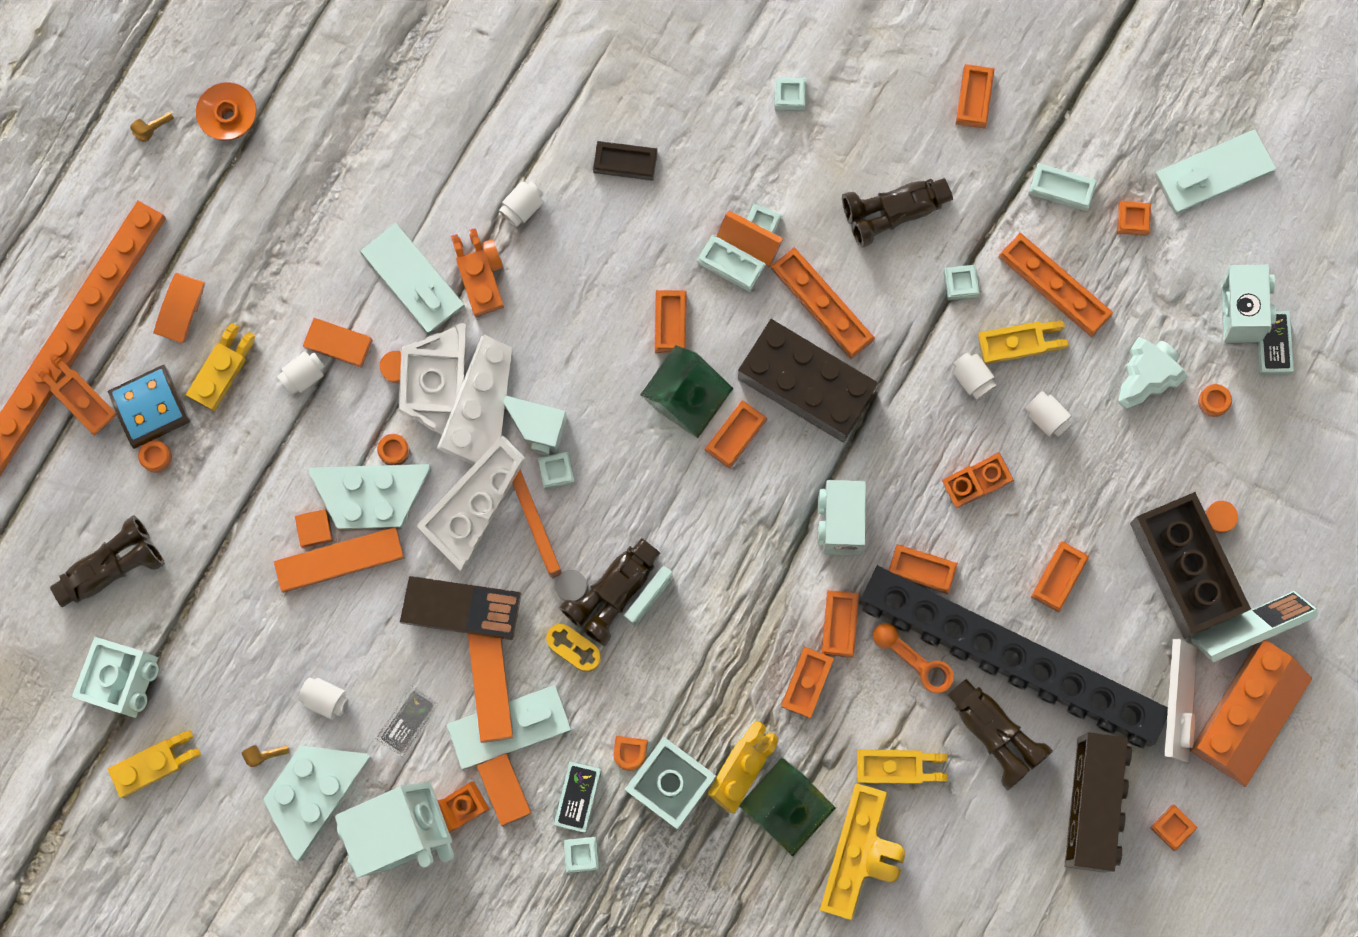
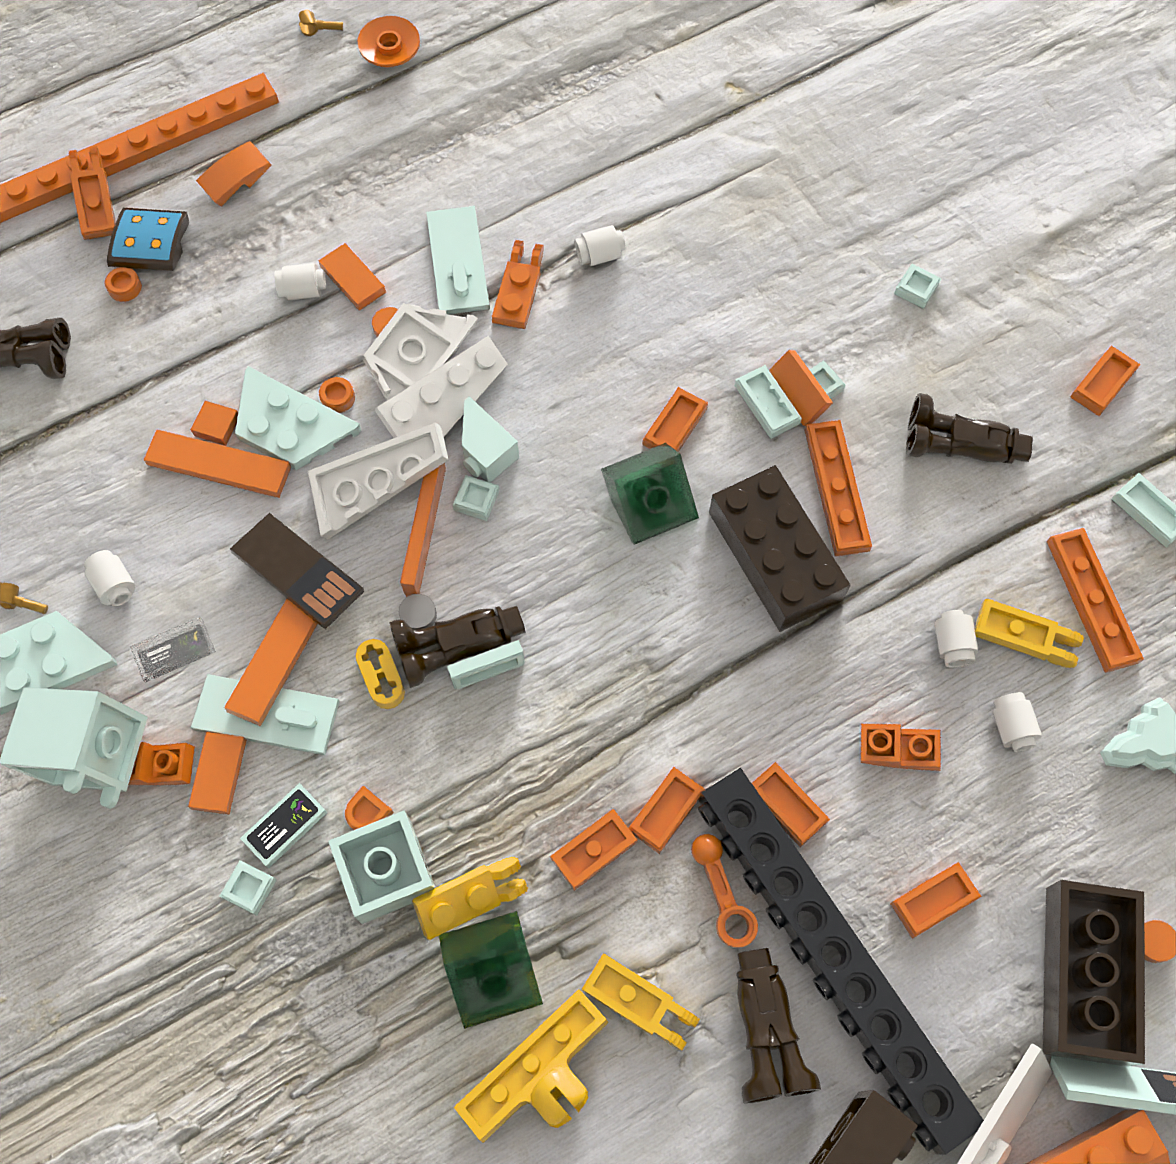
camera: 25 degrees right, 10 degrees down
yellow hinge [185,323,255,412] -> none
orange tile [482,239,503,272] -> none
dark brown tile [593,141,658,181] -> none
orange tile [705,400,767,469] -> none
light aqua brick [817,480,866,555] -> none
light aqua tile [943,265,980,301] -> none

